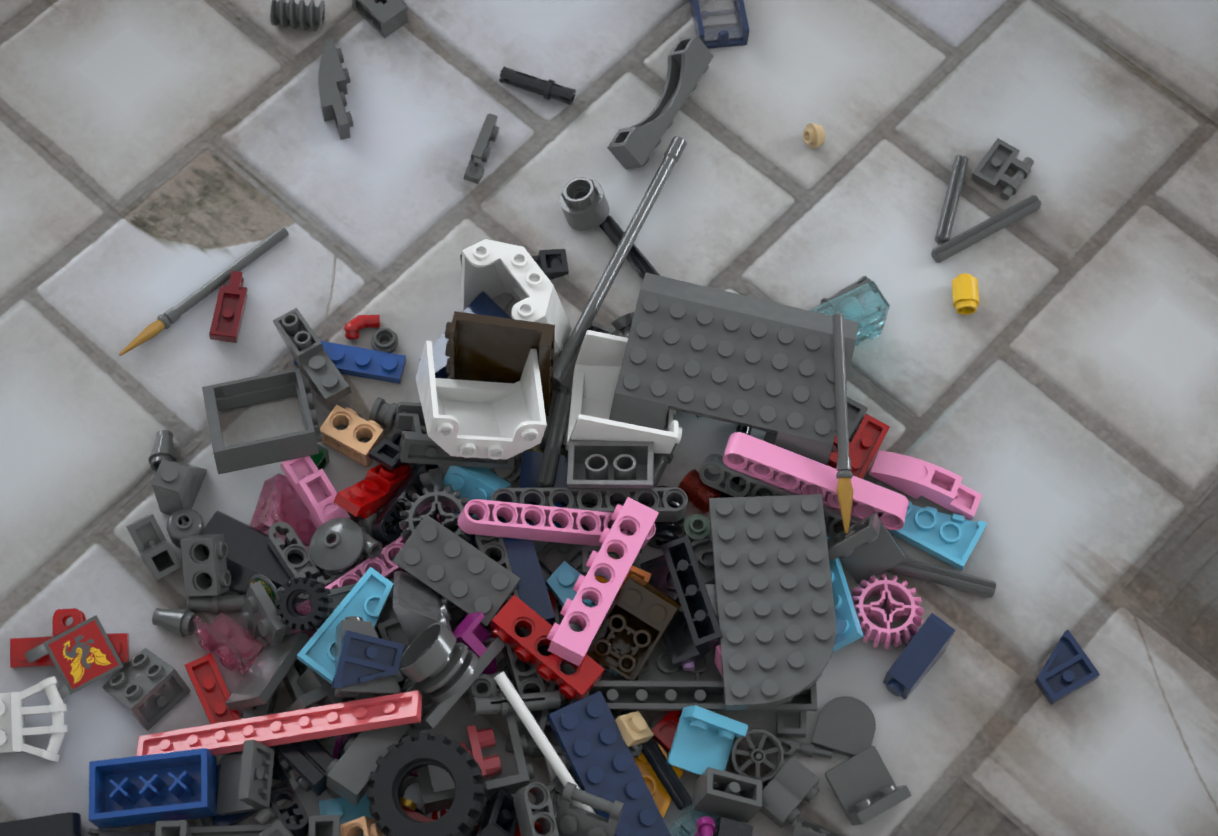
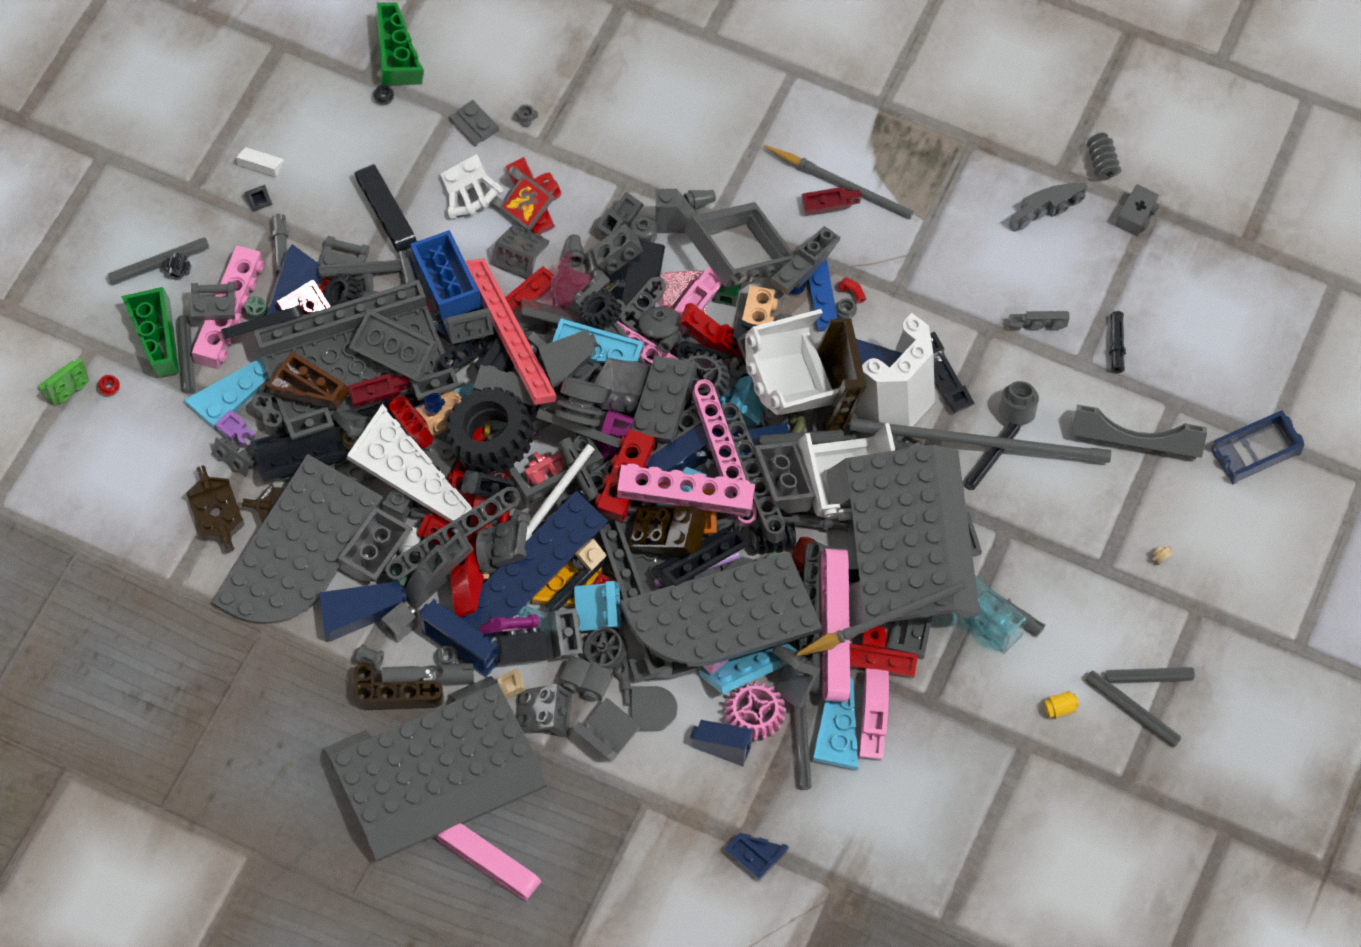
camera: 75 degrees right, 0 degrees up
dark blue wing [331,630,405,689] -> none
dark grey plate [971,138,1034,200] -> none

